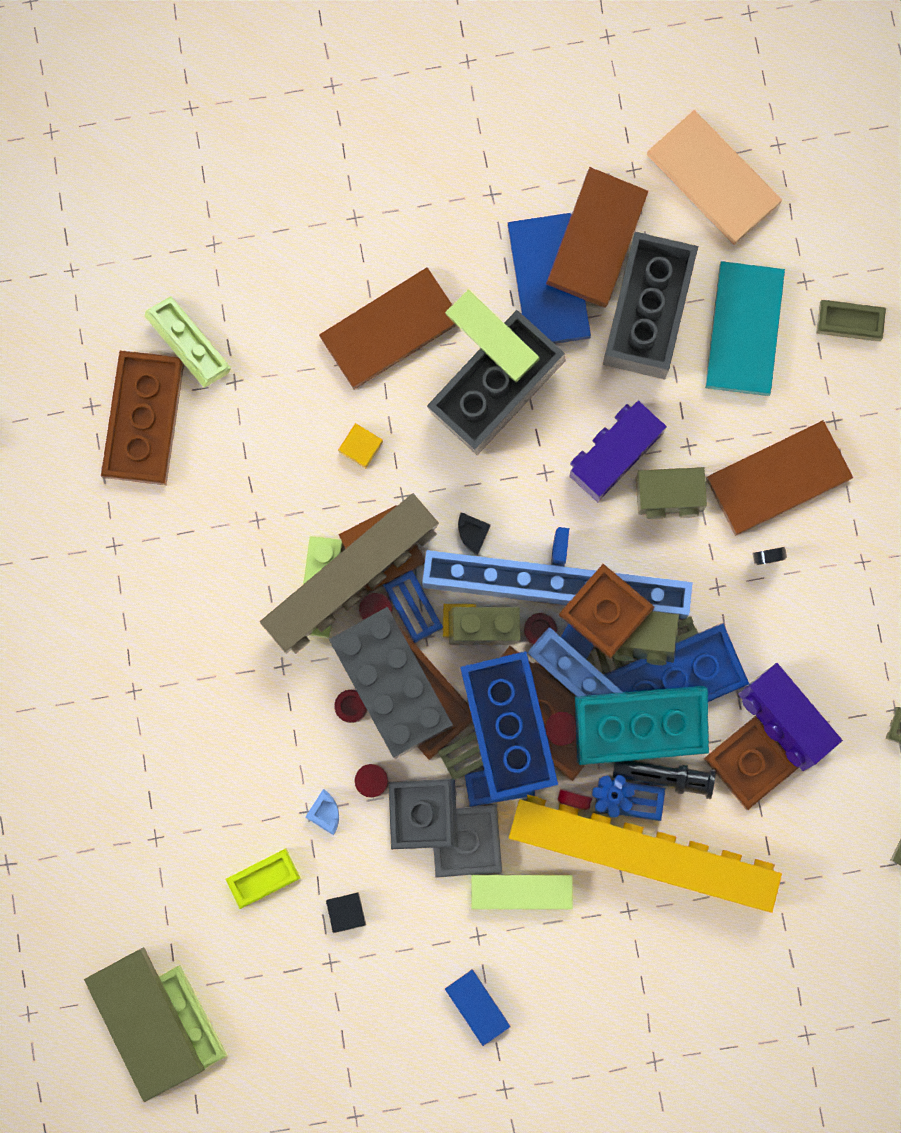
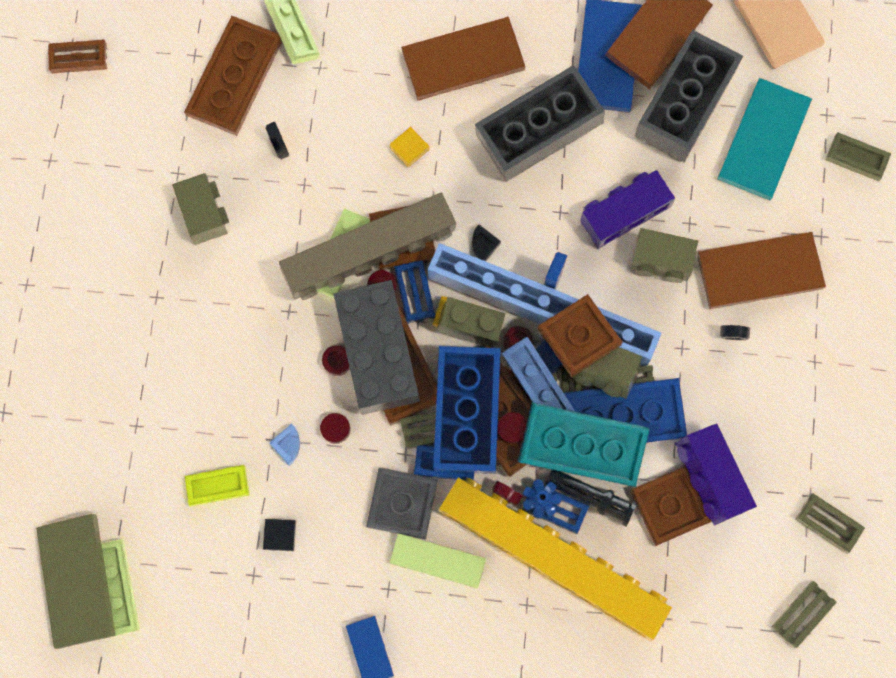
camera: 10 degrees right, 5 degrees down
dark grey tile [388,779,458,850] -> none
yellowish green tile [445,289,540,383] -> none
none -> olive brick [172,173,230,245]
none -> black tile [265,121,290,160]

